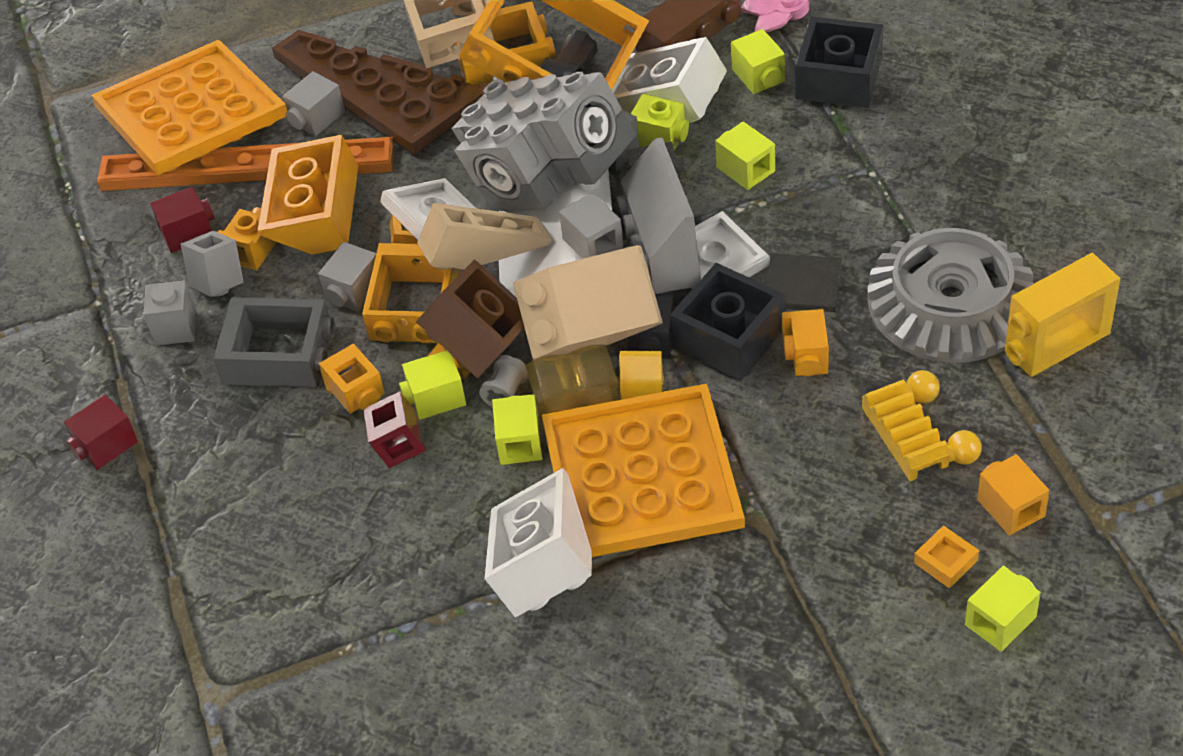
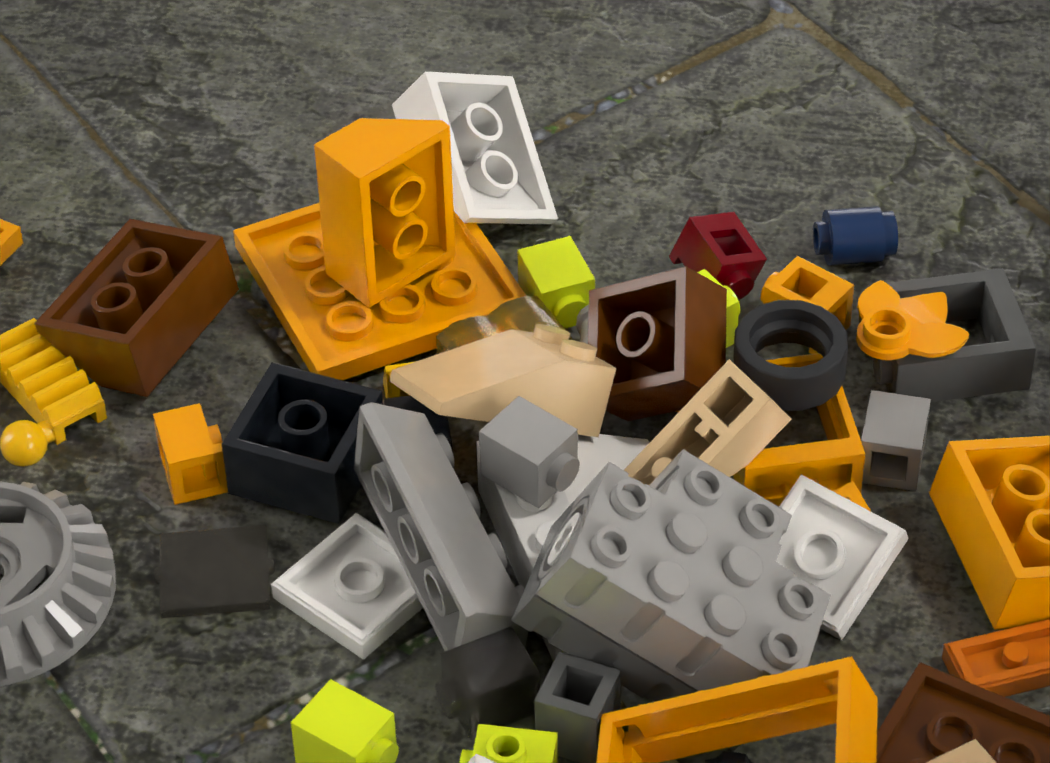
camera: 160 degrees right, 5 degrees down
none -> reddish brown slope [34,219,239,397]
none -> light orange slope [314,118,456,308]
none -> black tyre [733,300,848,411]
none -> dark blue brick [813,206,898,266]
none -> light orange plate [856,280,969,360]

